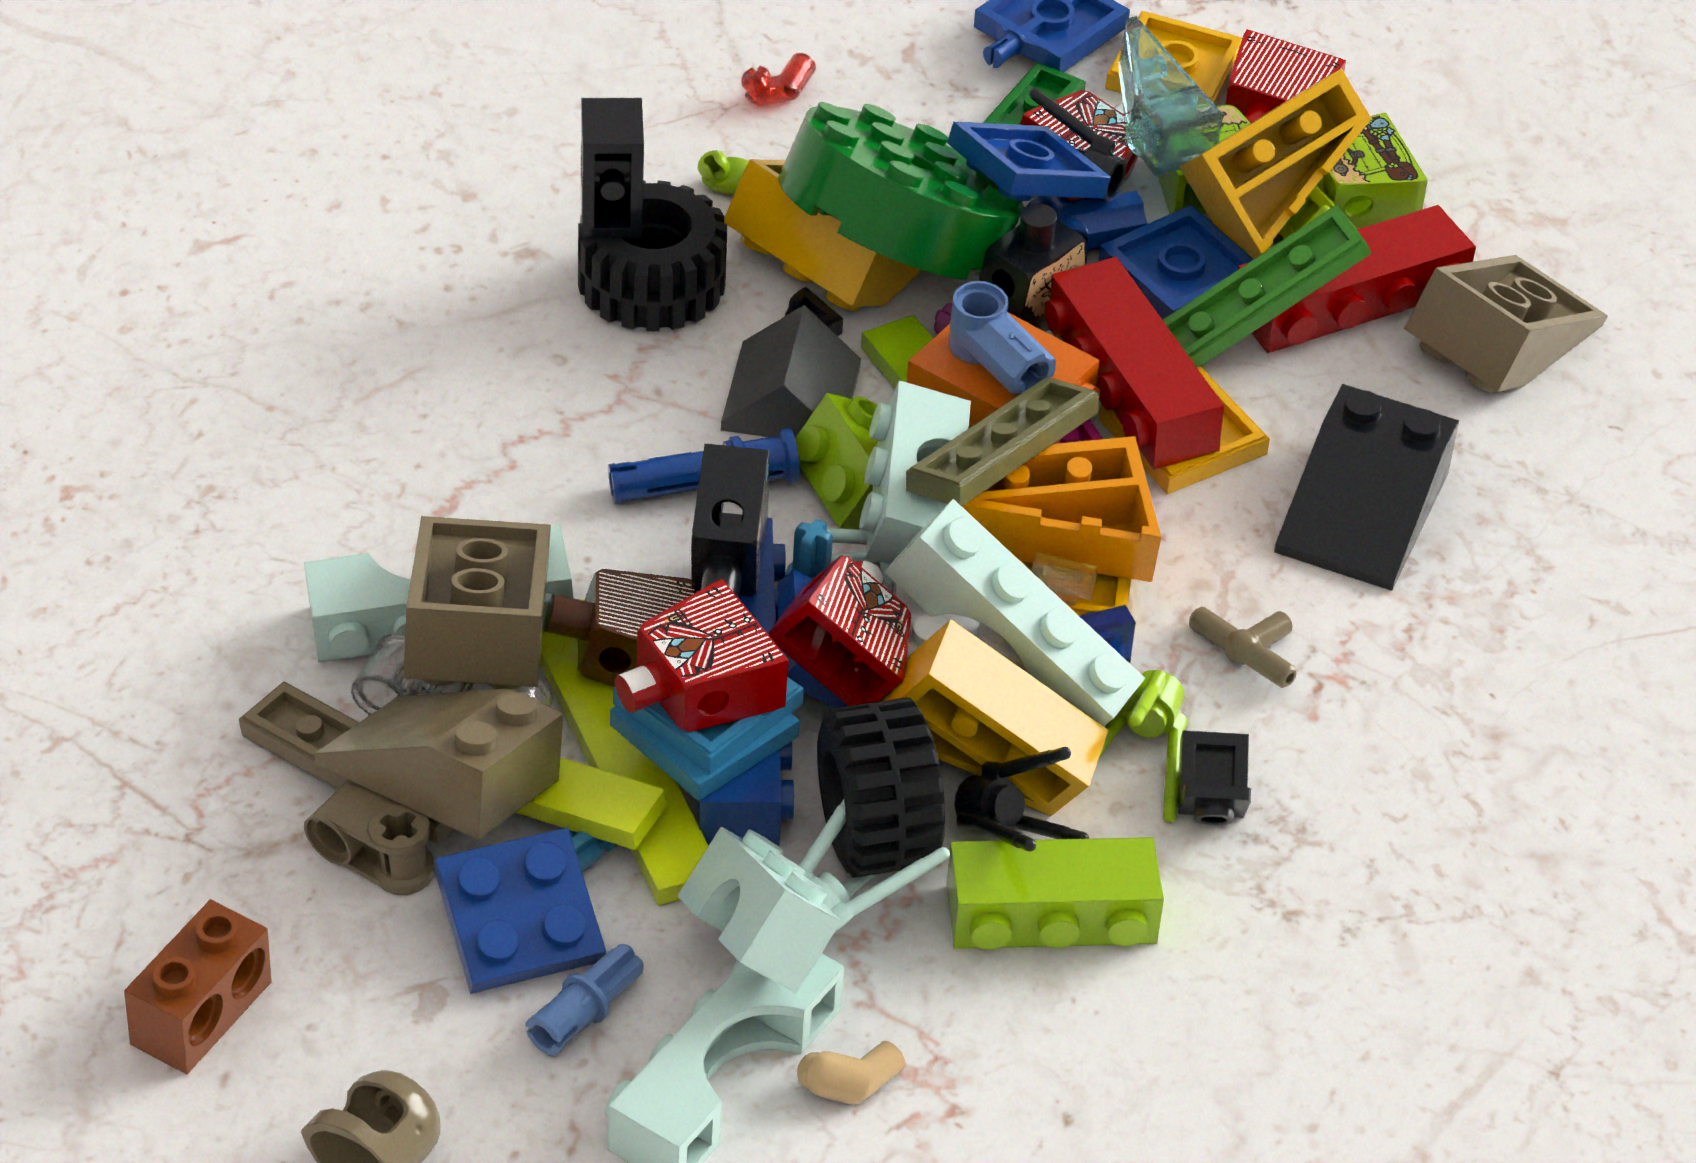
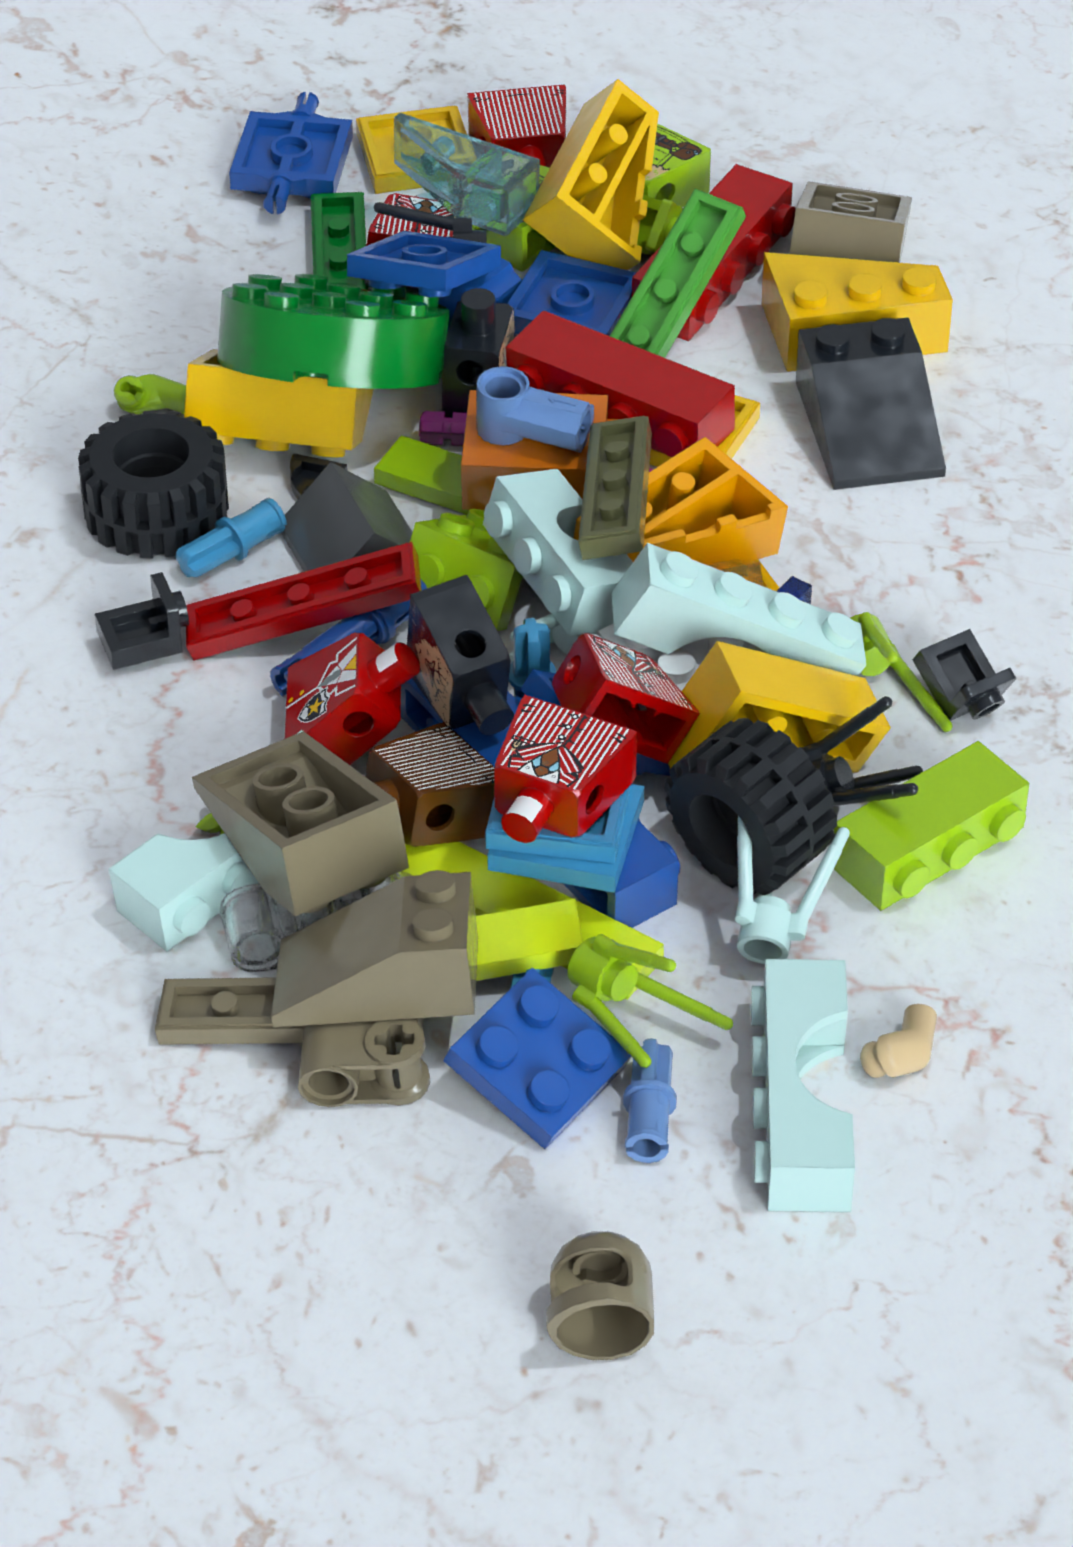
camera: 30 degrees left, 0 degrees up
dark orange brick [124,899,272,1075] -> none
black brick [581,98,644,238] -> none
light aqua arch [677,827,842,994] -> none
clear red arm [741,53,816,106] -> none
dark tan piece [1189,607,1296,688] -> none
none -> black bracket [95,572,189,670]
none -> dark azure axle [176,498,287,577]
none -> red tile [186,542,422,661]
none -> red torso [285,632,420,765]
none -> lime plant [567,934,733,1068]
none -> yellow wedge [761,252,953,372]

